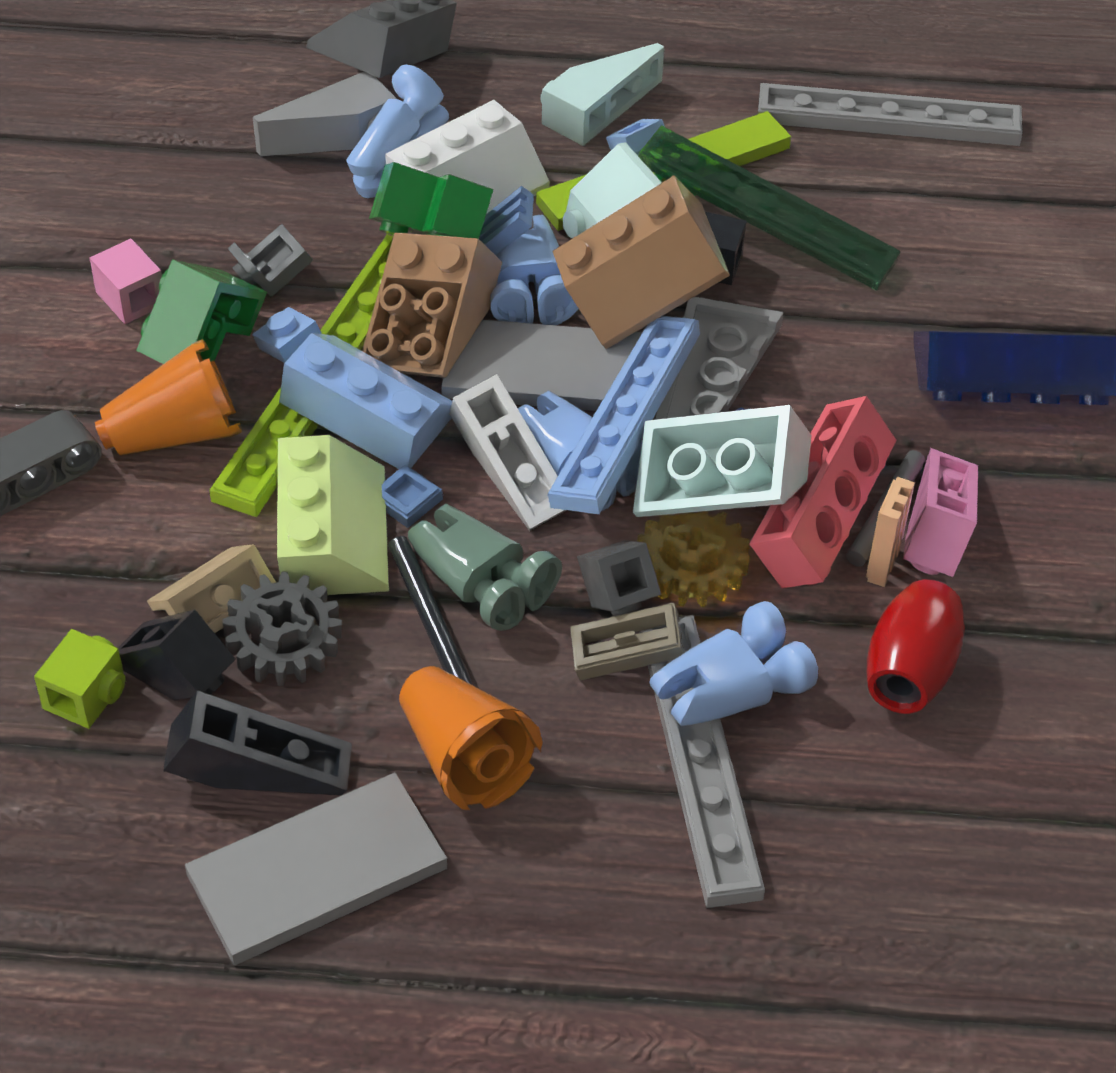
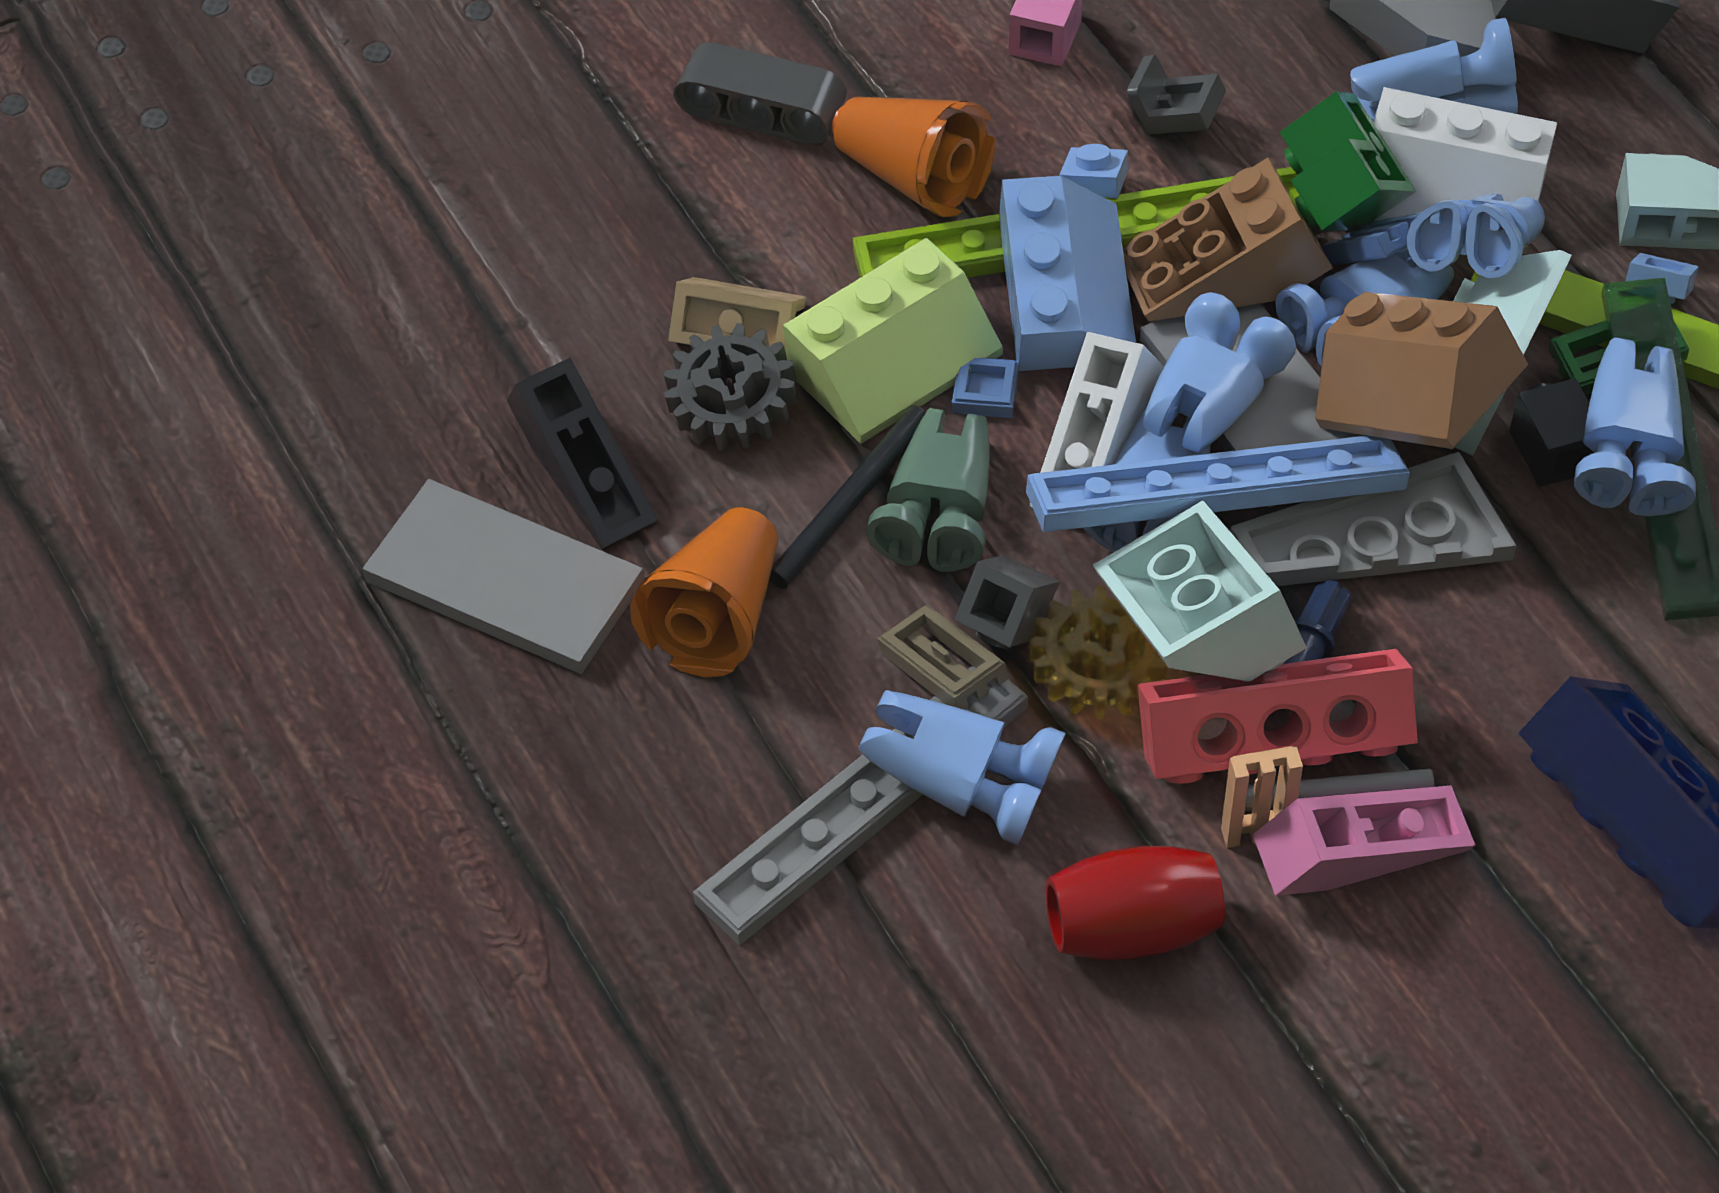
camera: 60 degrees right, 5 degrees up
lime brick [34,628,126,729] -> none
black slope [118,609,236,701] -> none
brick [136,259,267,364] -> none
none -> light blue piece [1143,292,1296,453]
none -> light blue piece [1407,194,1545,279]
none -> light blue piece [1574,337,1696,516]

